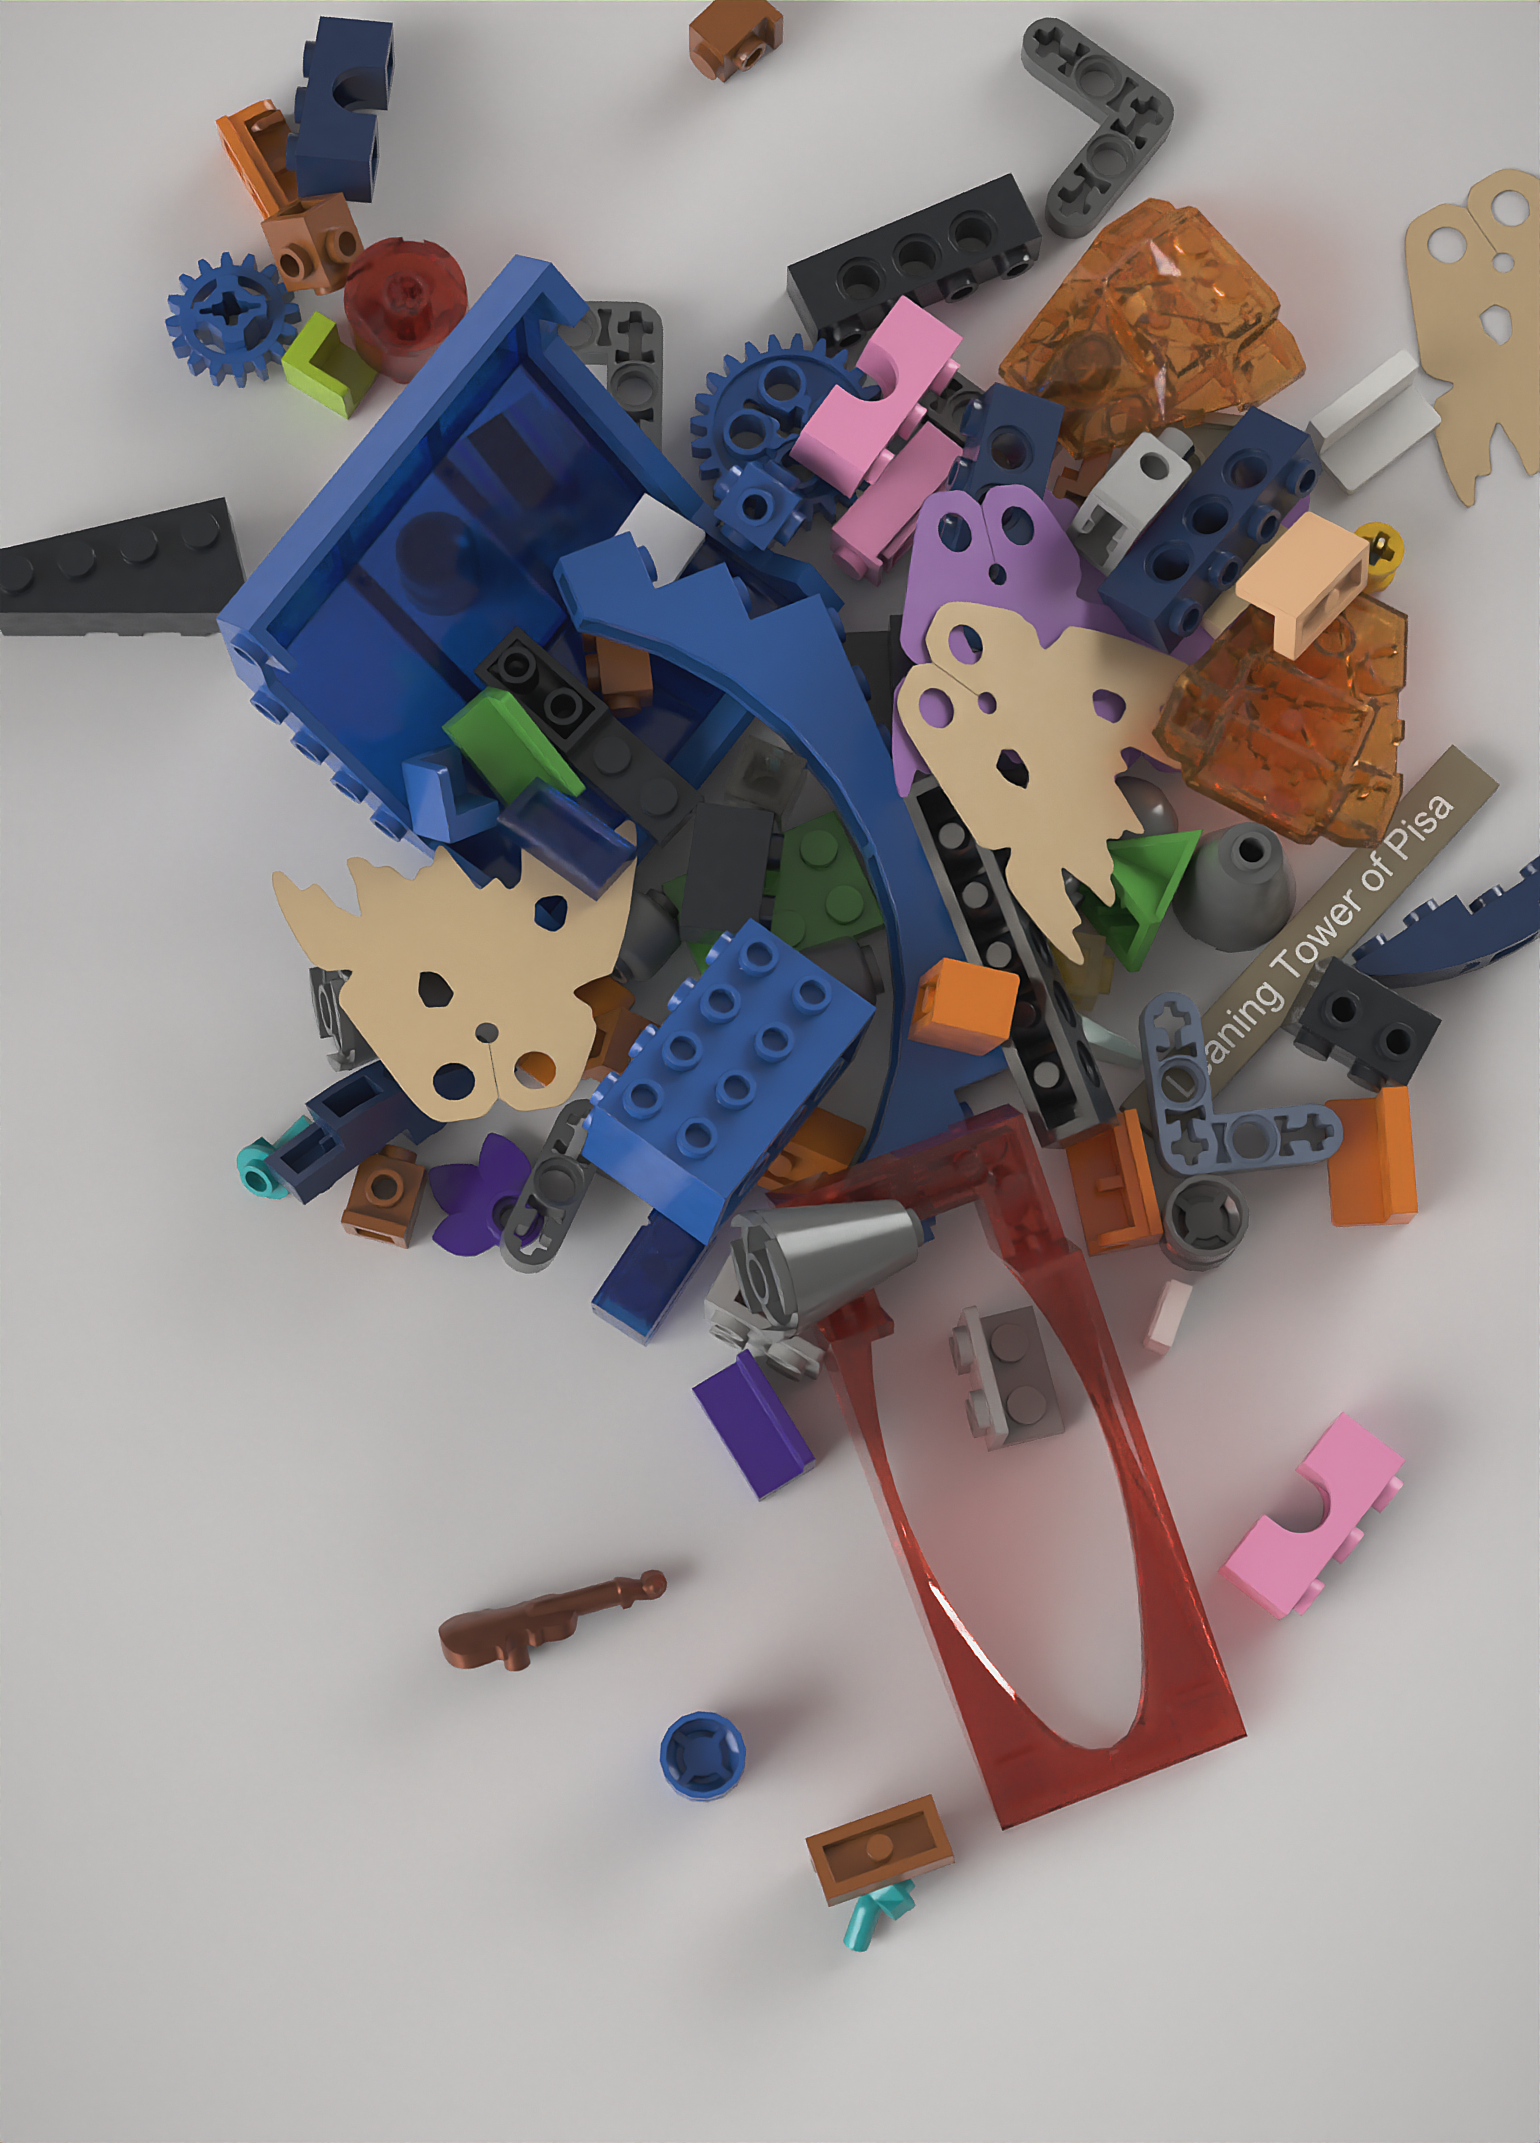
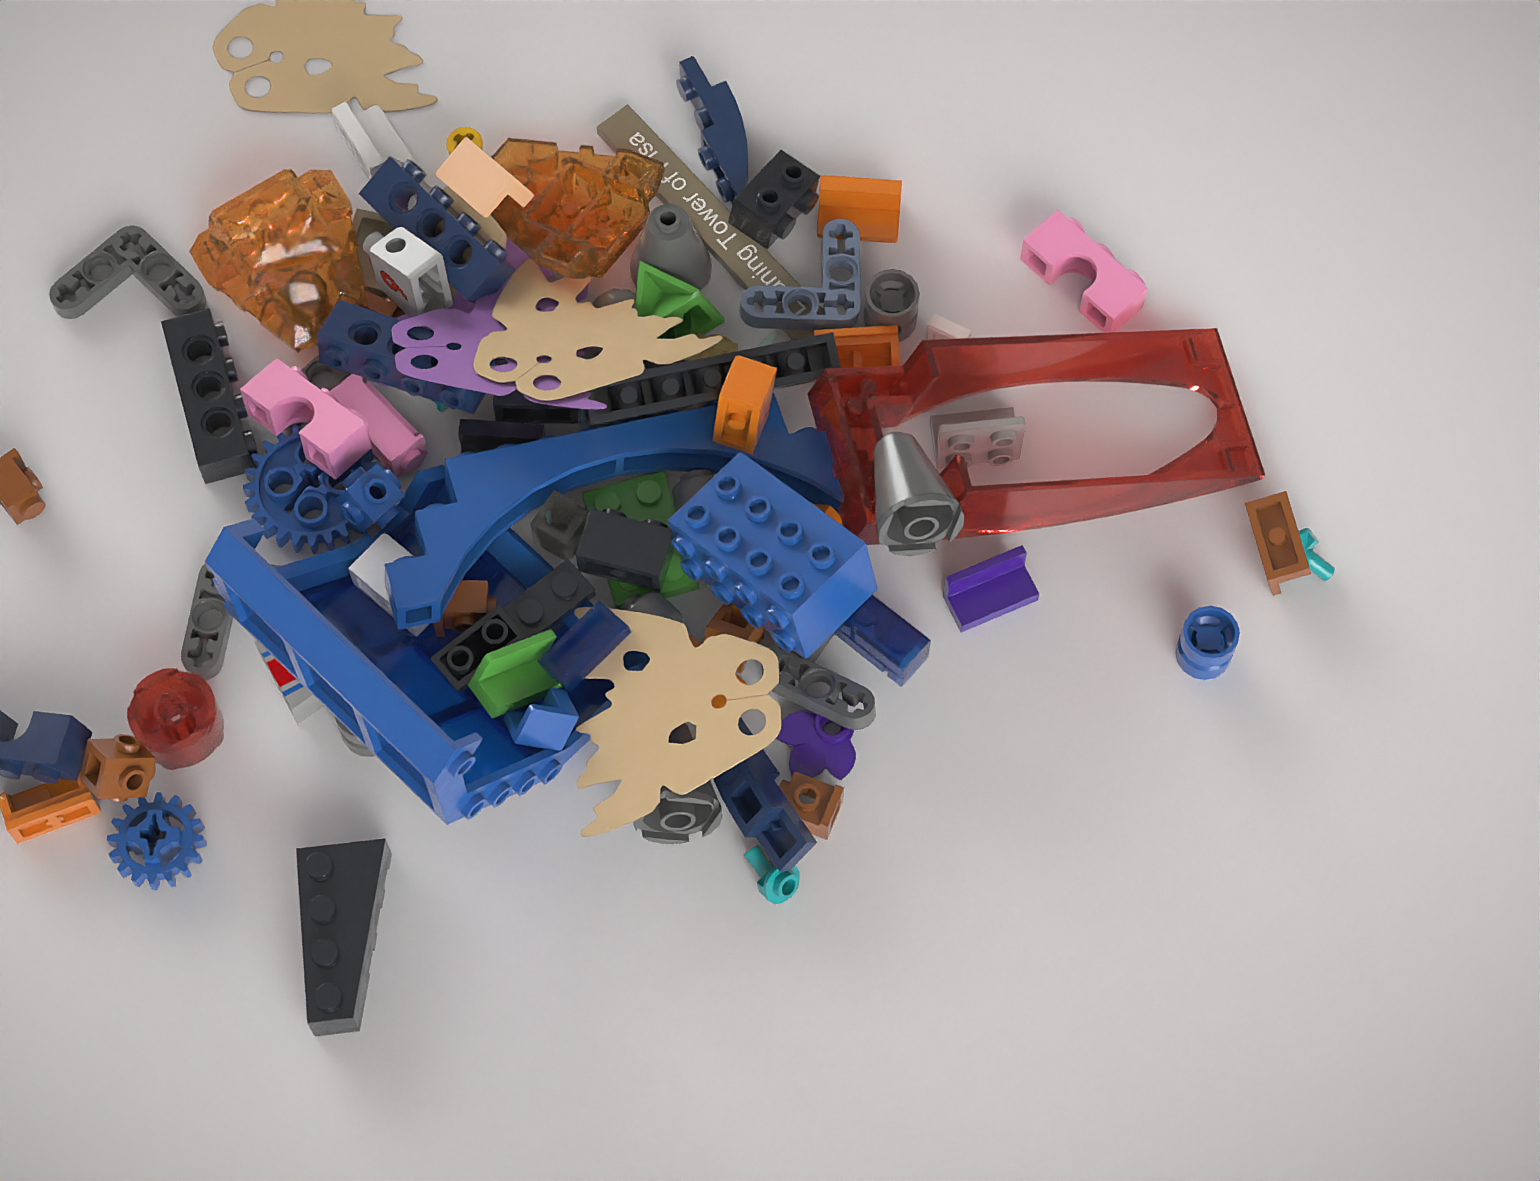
camera: 80 degrees left, 10 degrees down
lime panel [281,310,380,420] -> none
copper piece [438,1570,667,1671] -> none
light grey bracket [704,1234,826,1382] -> none

